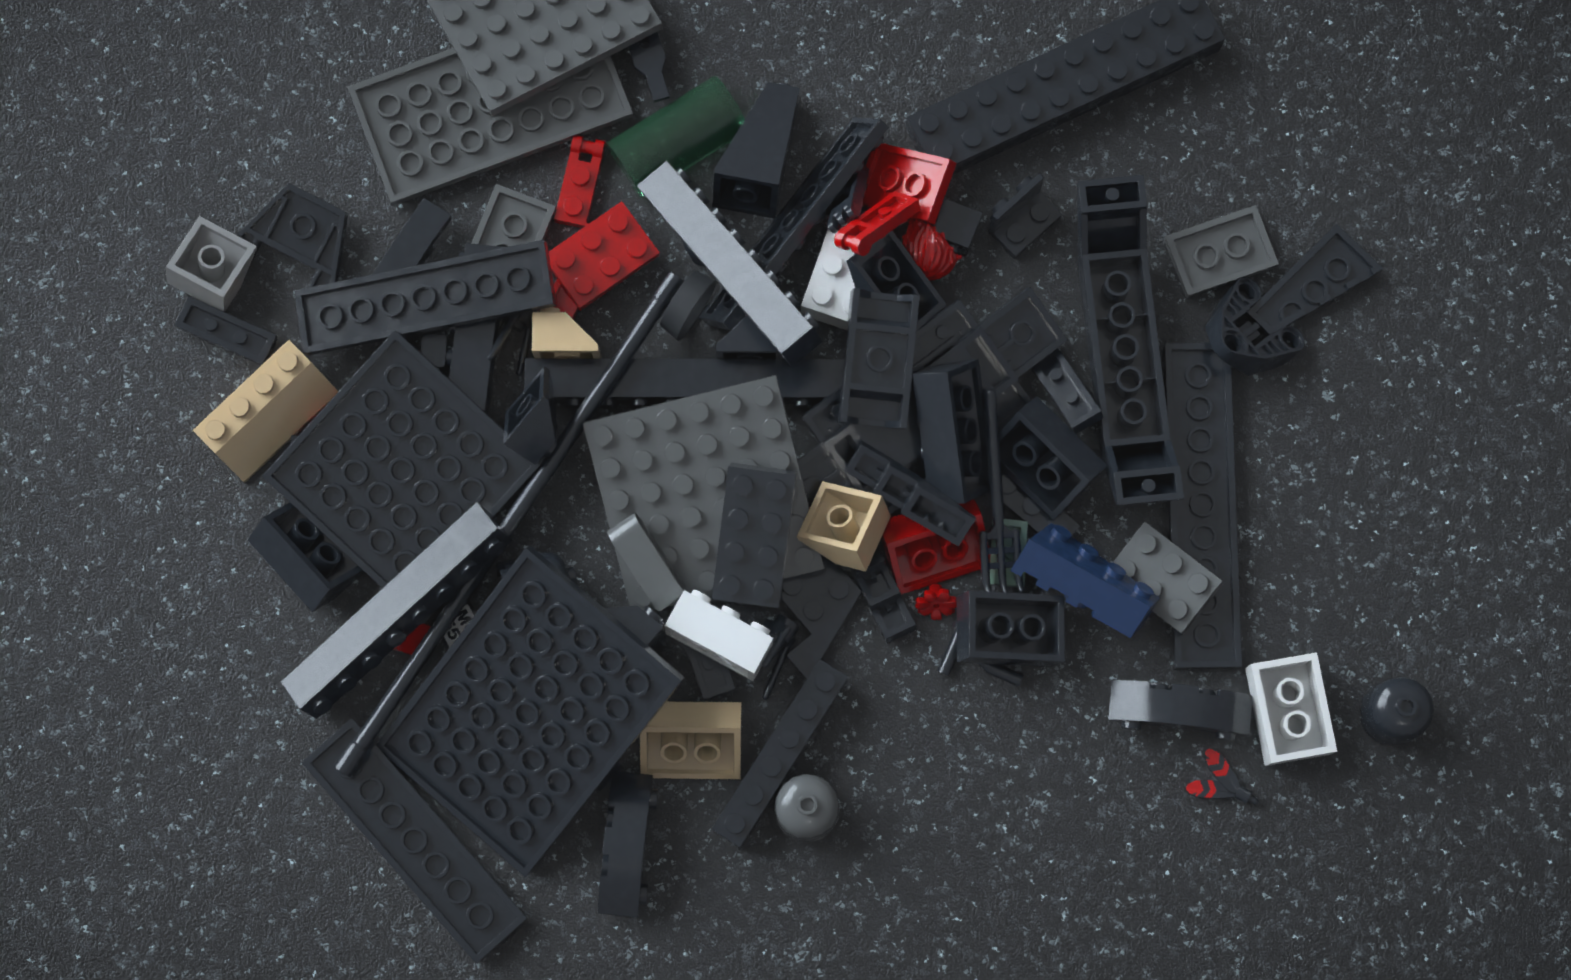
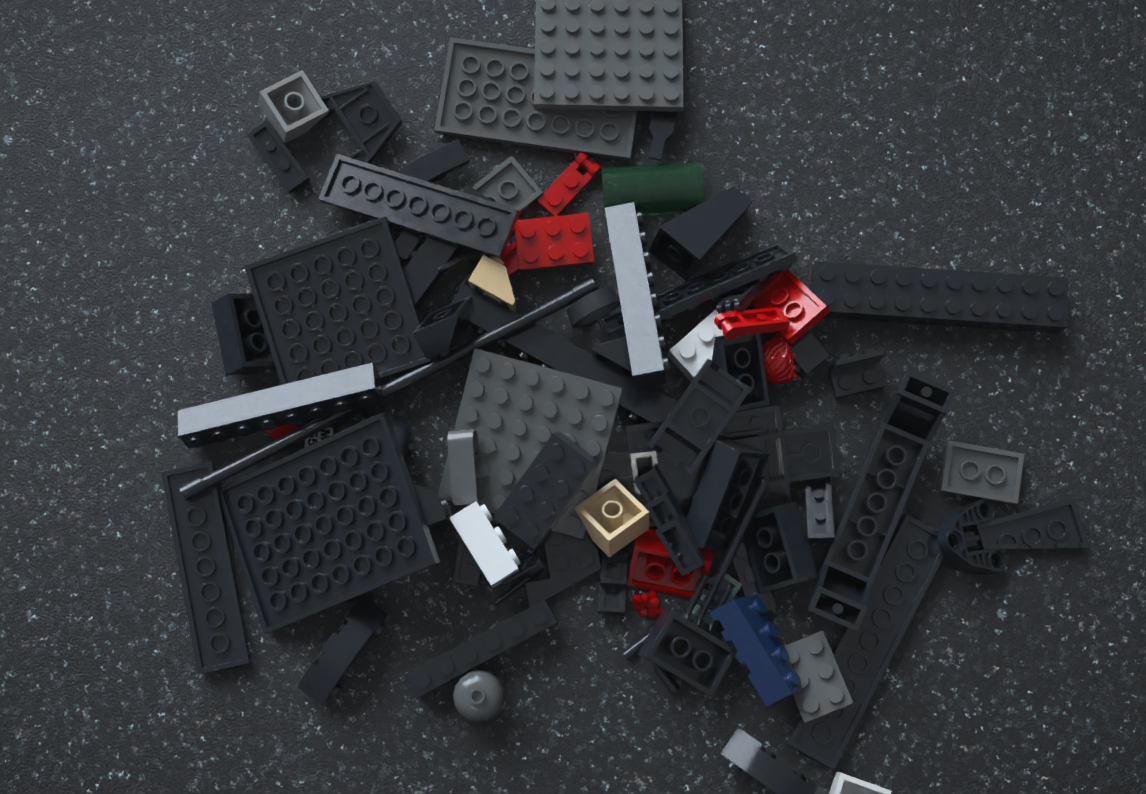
camera: 30 degrees right, 0 degrees up
tan slope [193,340,339,483] -> none
tan slope [640,701,741,779] -> none

